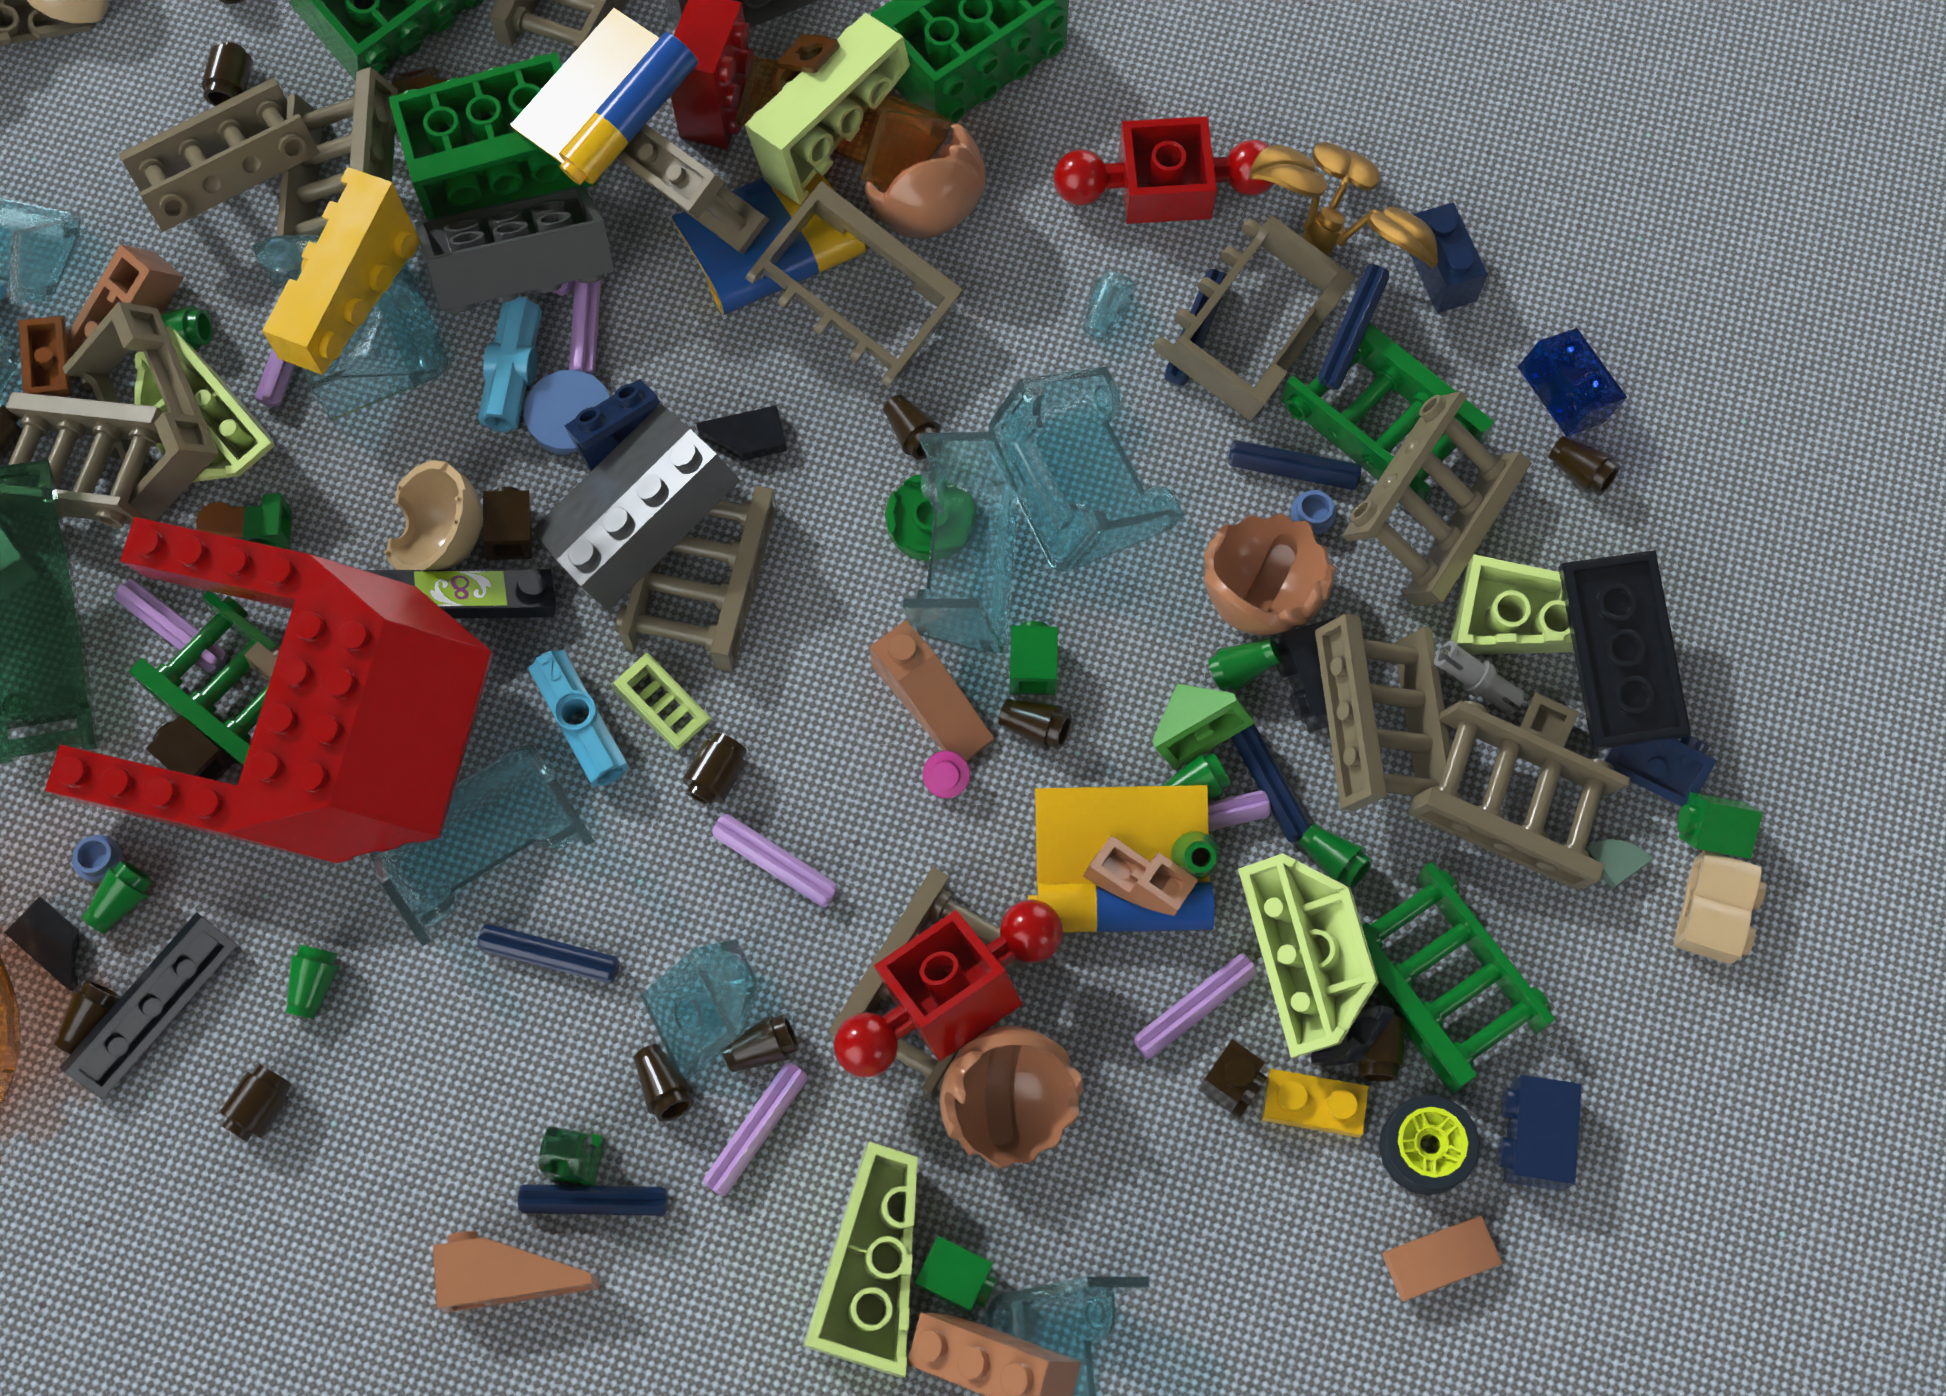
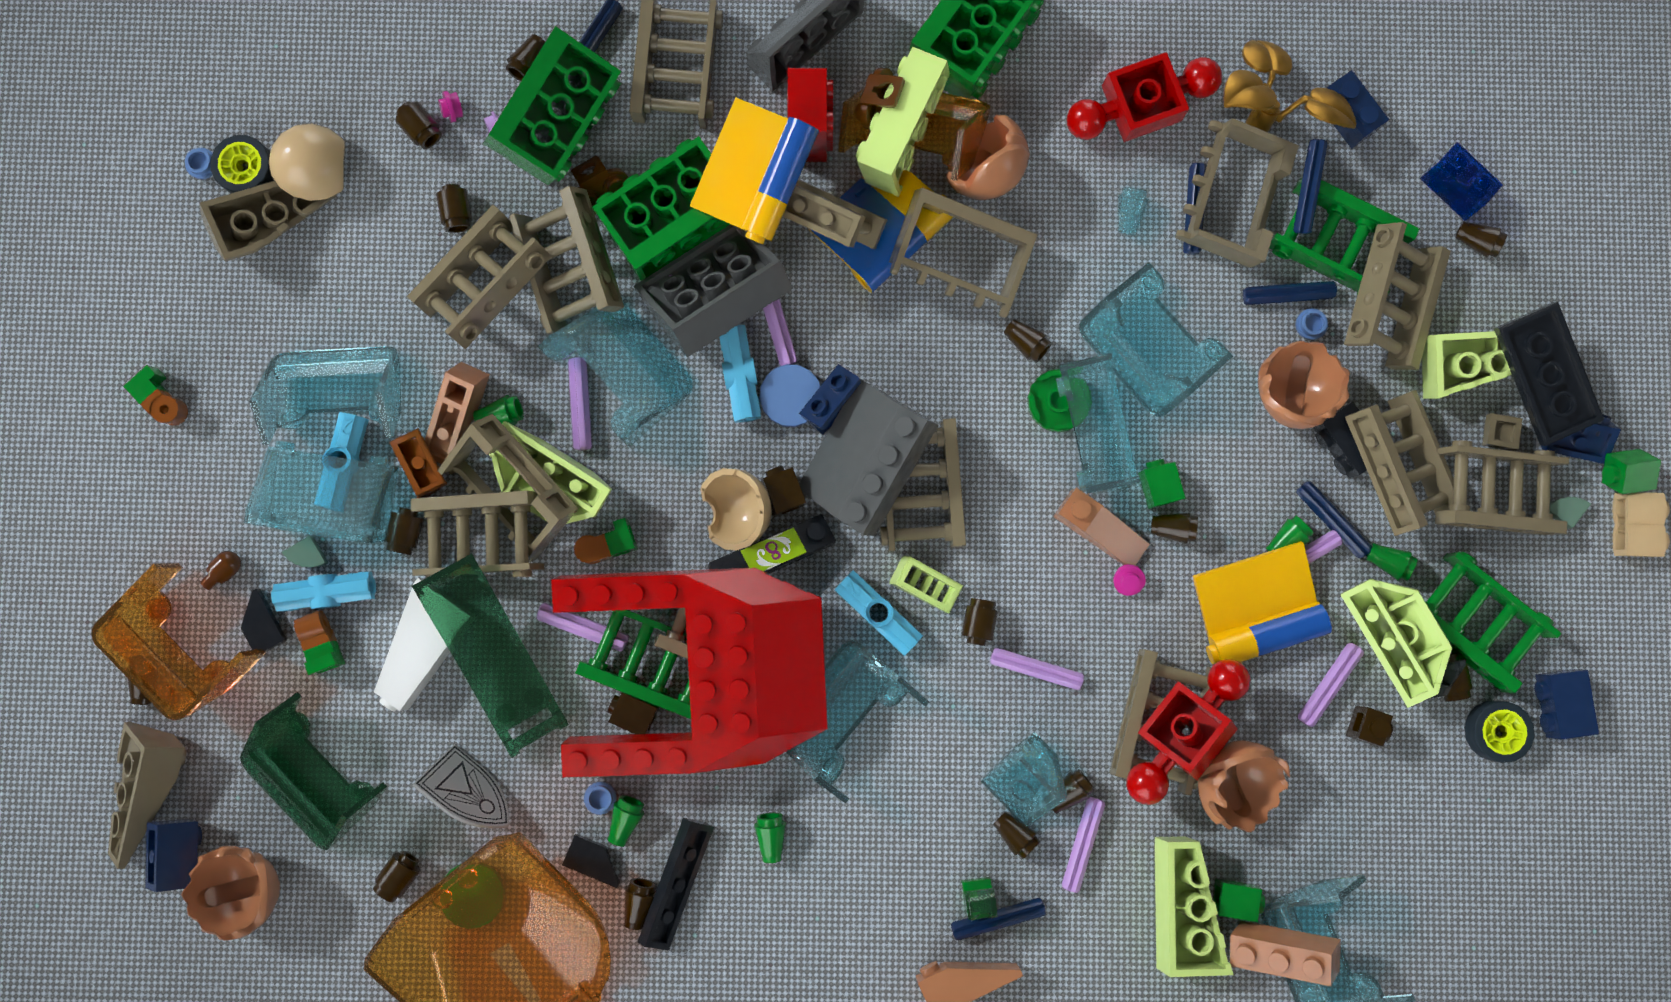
camera: 20 degrees left, 15 degrees up
dark brown brick [219,1064,293,1142] -> none
yellow wedge [262,167,421,375] -> none
dark blue axle [477,924,620,984] -> none
black tile [696,405,787,461] -> none
nougat slope [1083,836,1199,916] -> none
bright green slope [1152,683,1255,770] -> none
green cone [1171,831,1220,879] -> none
green cone [1208,637,1282,692] -> none
yellow plate [1261,1068,1369,1138] -> none
nougat slope [1382,1215,1502,1302] -> none
light grey pin [1434,640,1525,715] -> none

